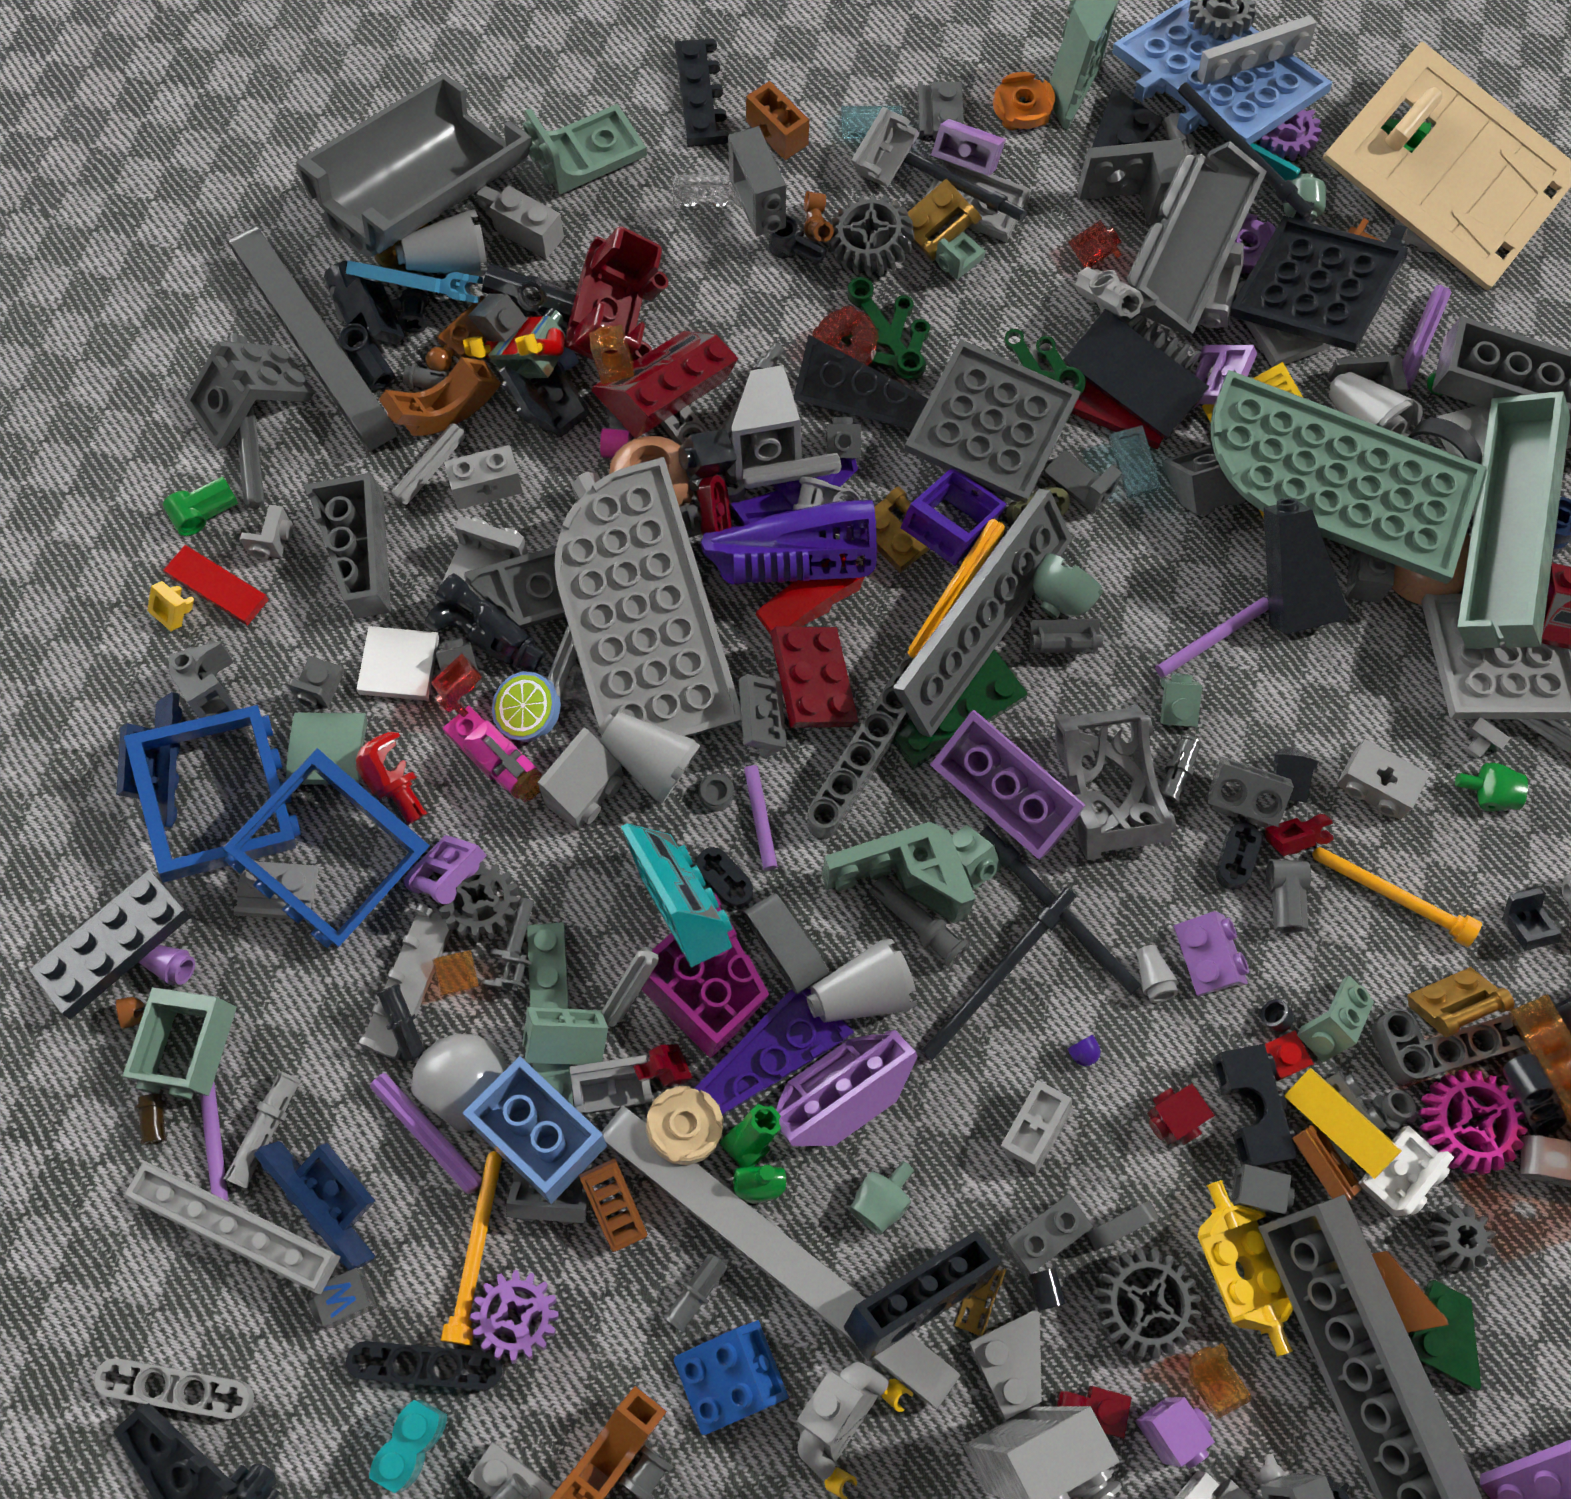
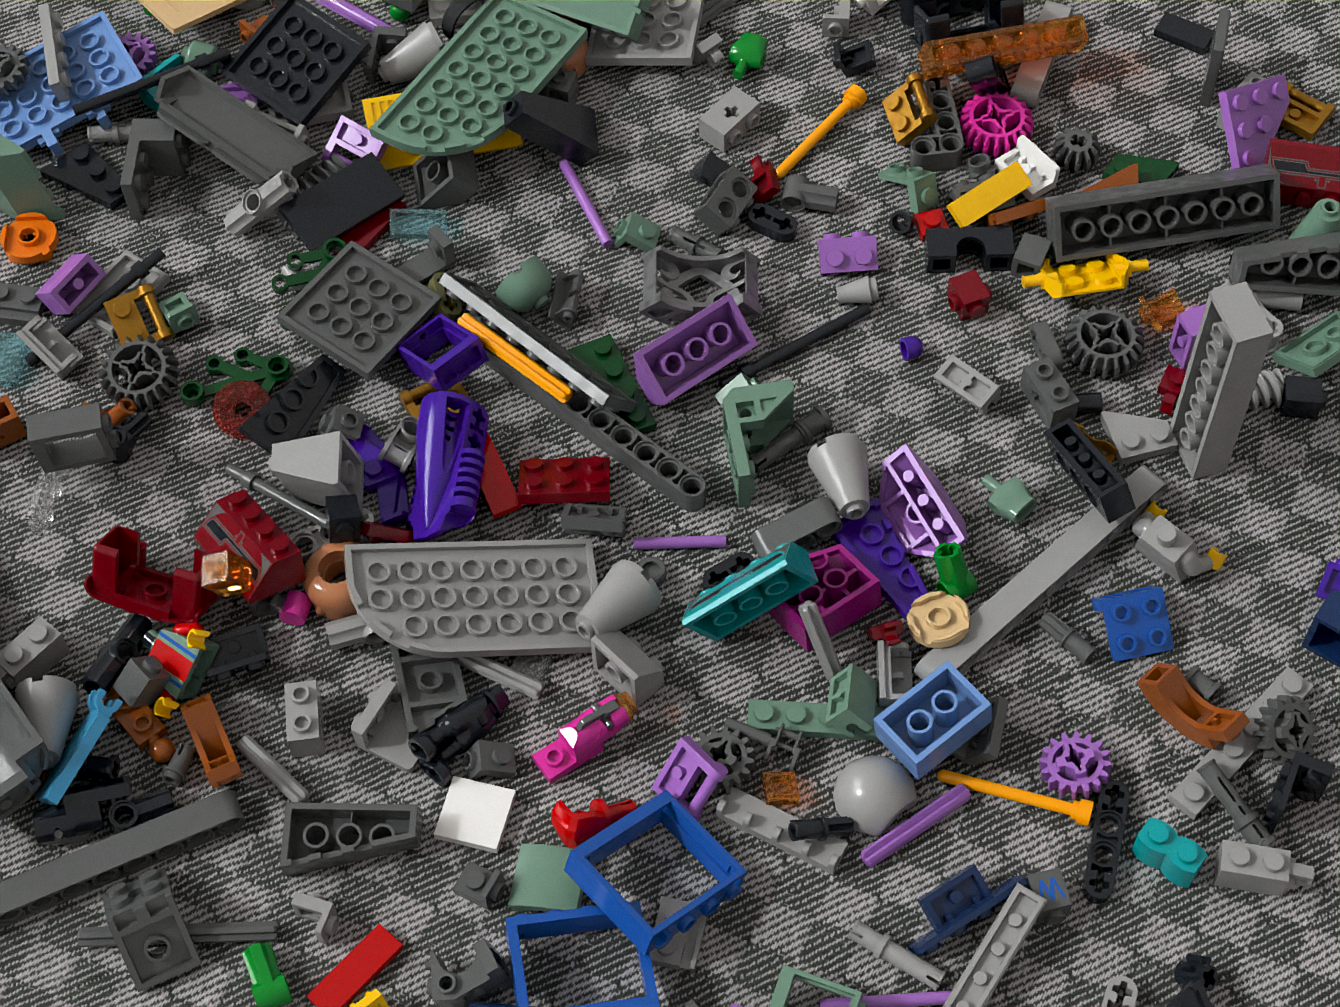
camera: 75 degrees left, 10 degrees down
clear red bracket [431,653,483,717] -> none
tile [492,671,561,743] -> none
dark orange slope [579,1158,648,1252] -> none
green piece [733,1165,786,1204] -> none
light grey axle [742,453,841,489] -> none
black bar [921,887,1077,1061] -> none
clear red bracket [1068,220,1122,268] -> none

